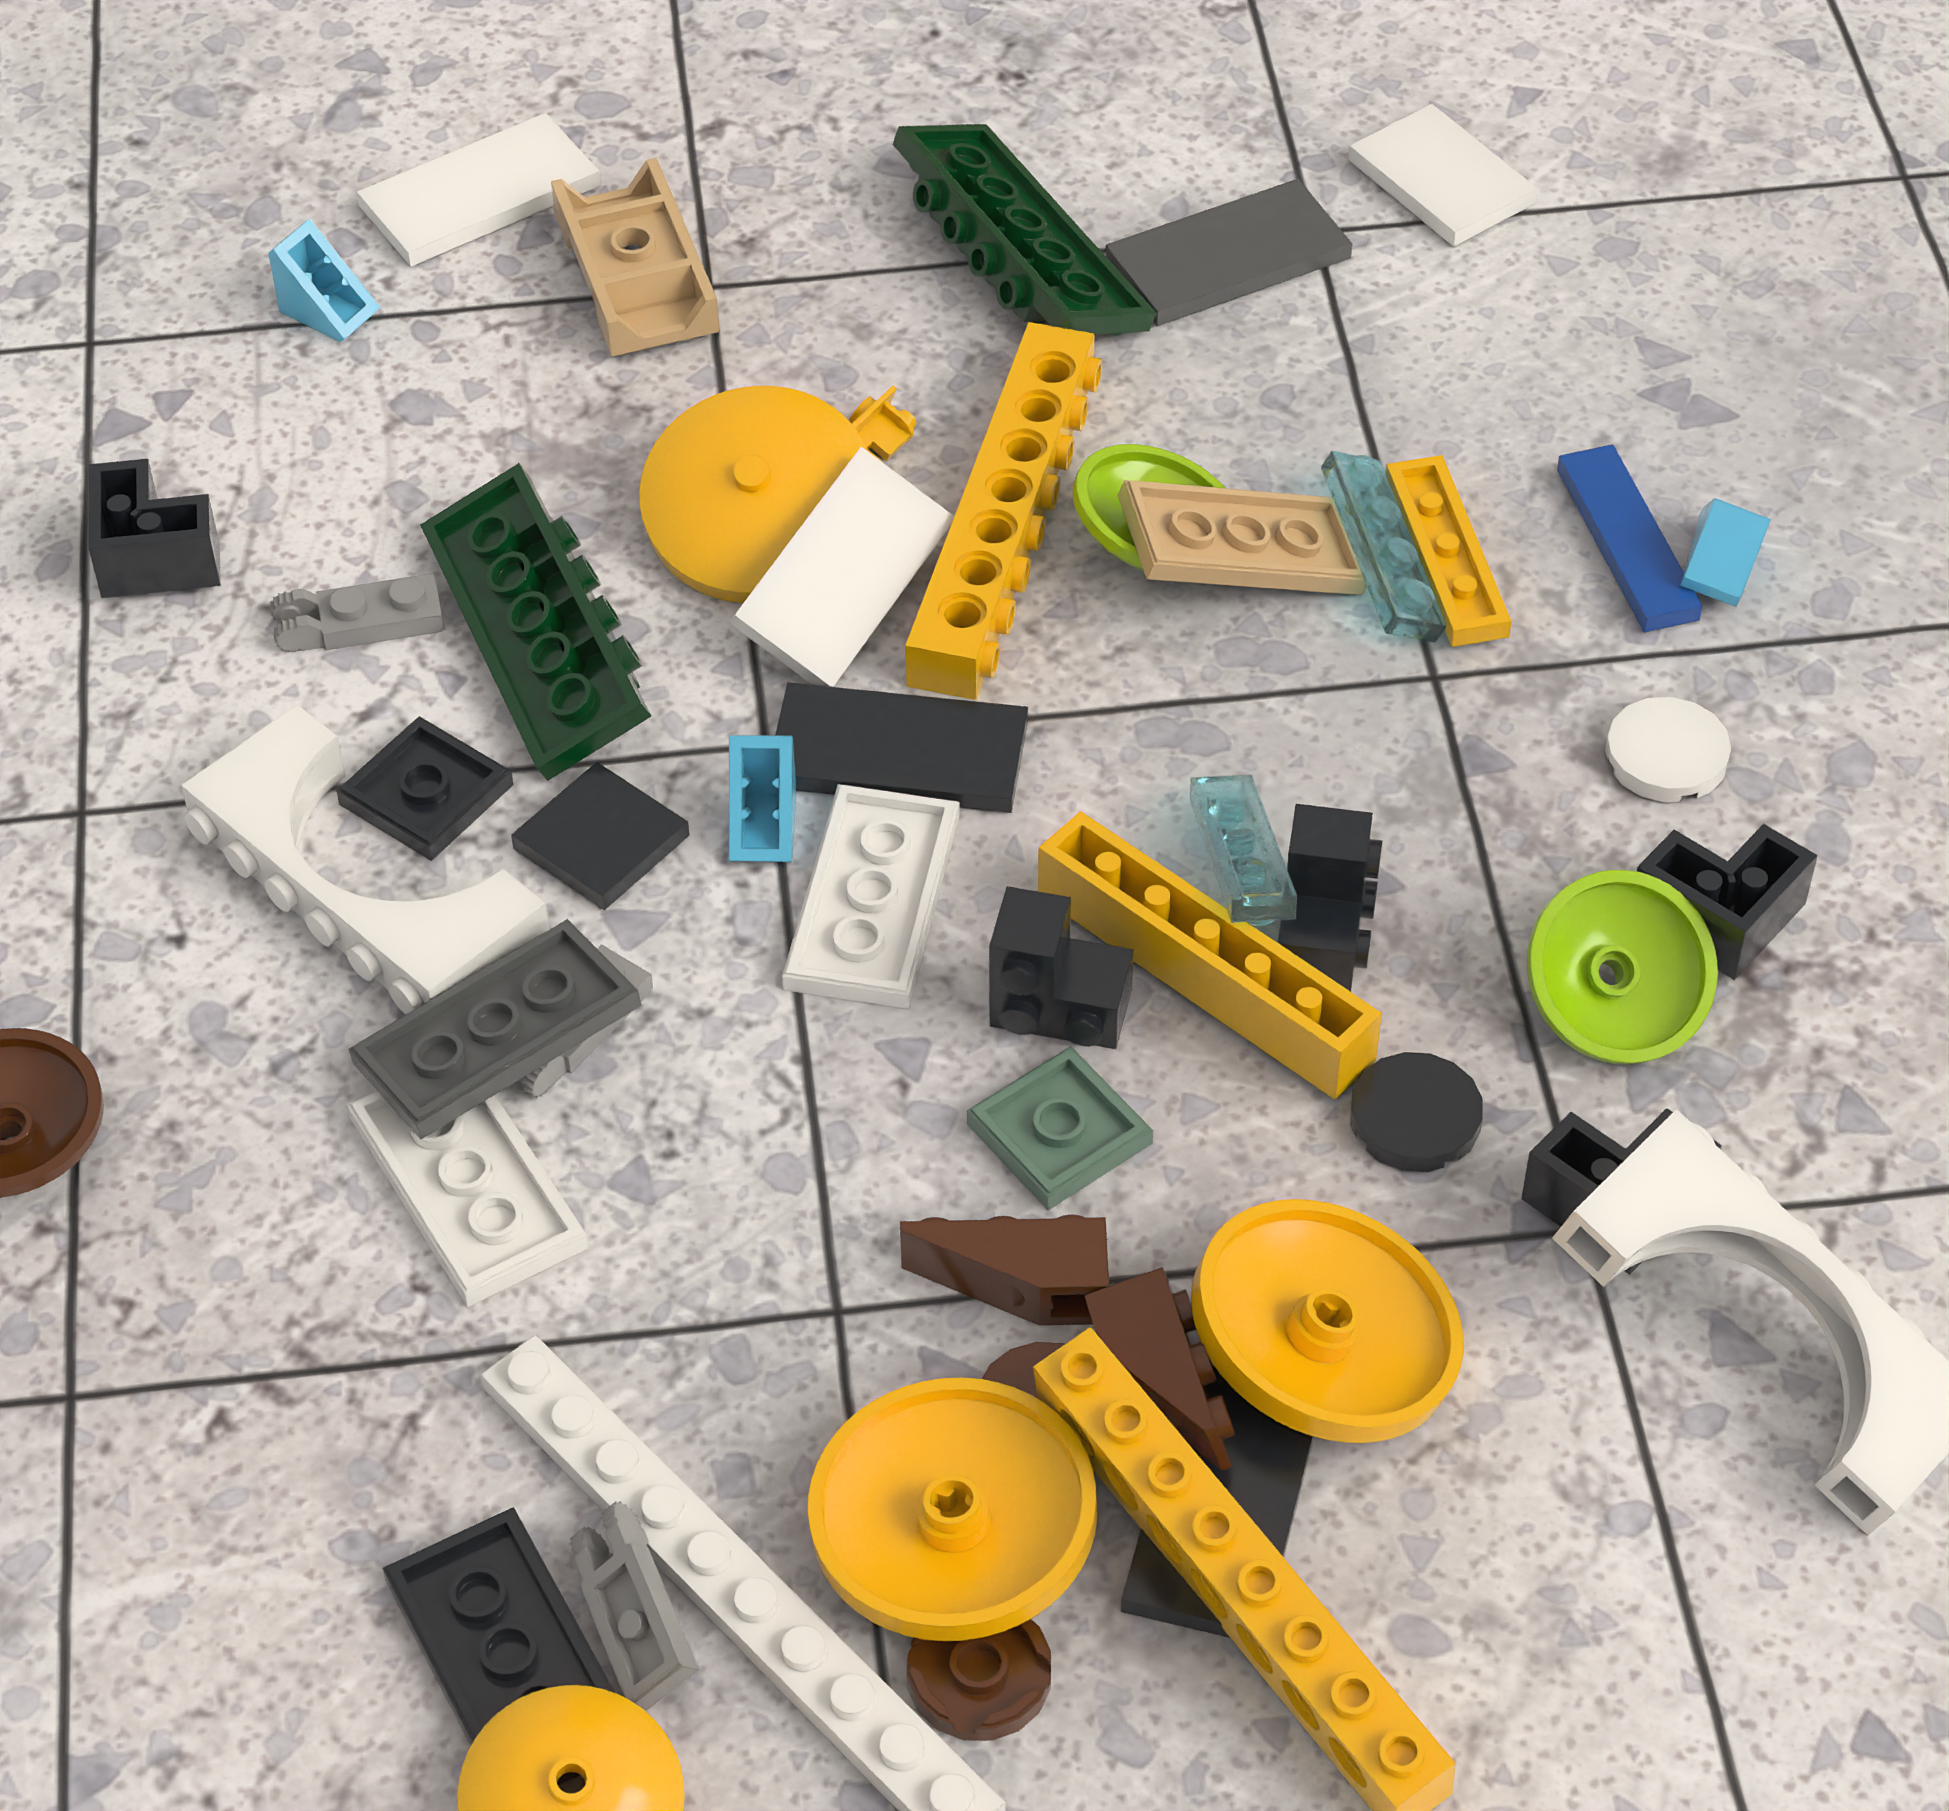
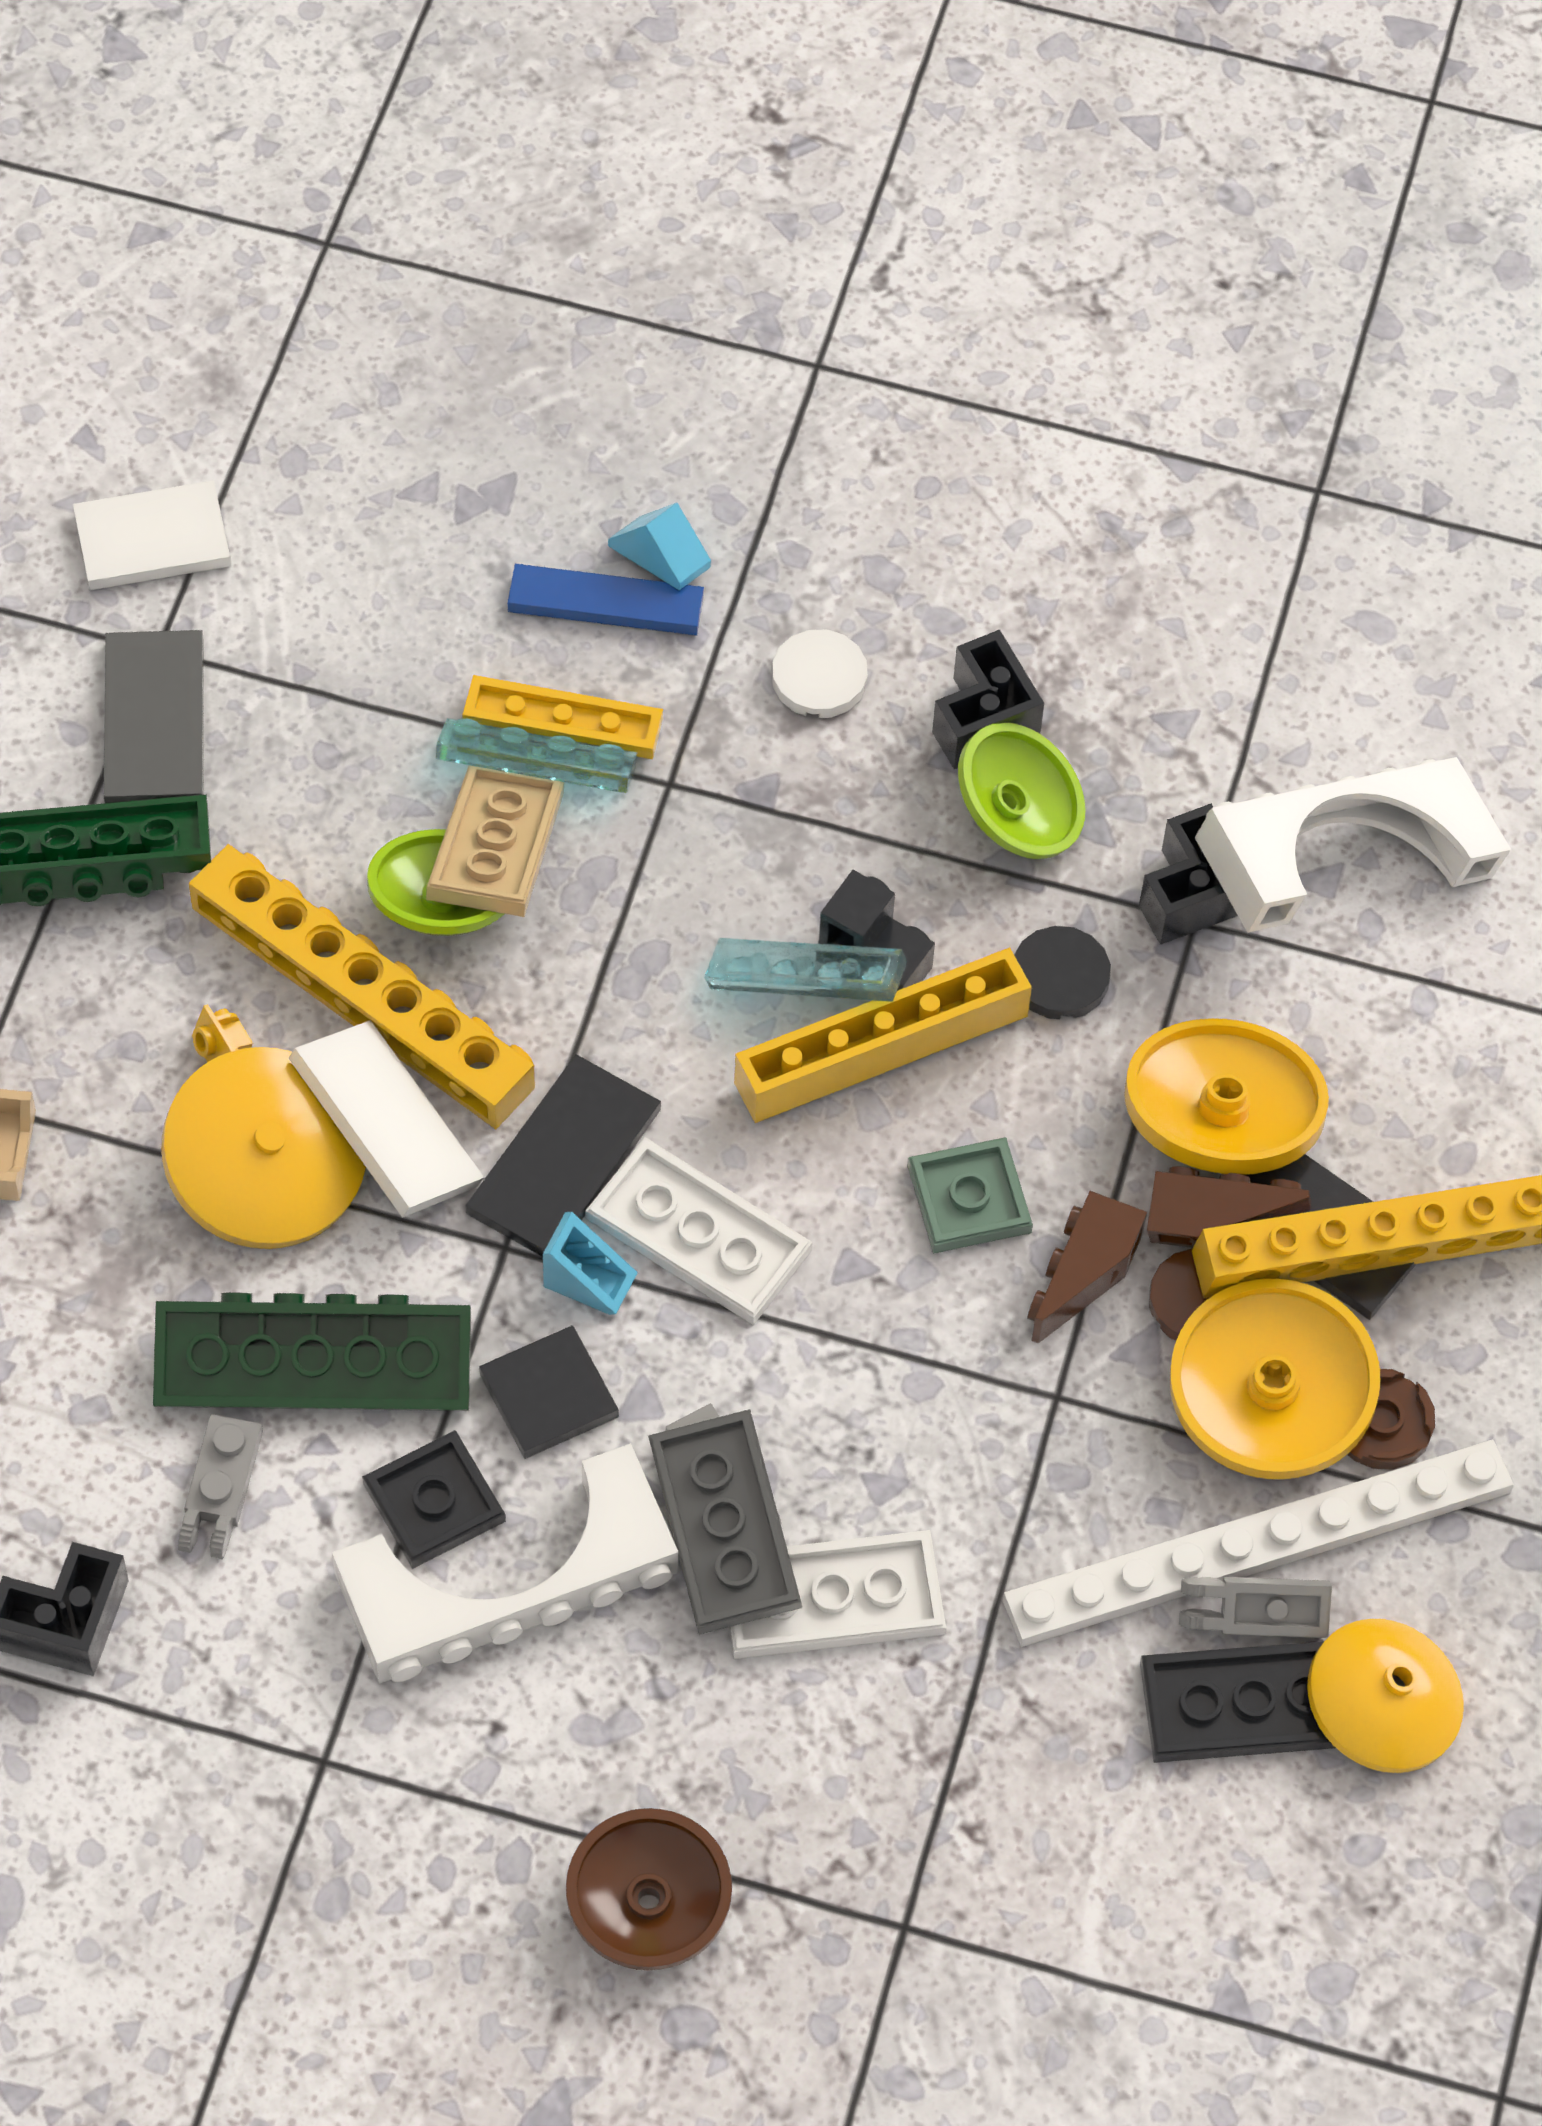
camera: 70 degrees left, 10 degrees up
black brick [989,886,1134,1049] -> none

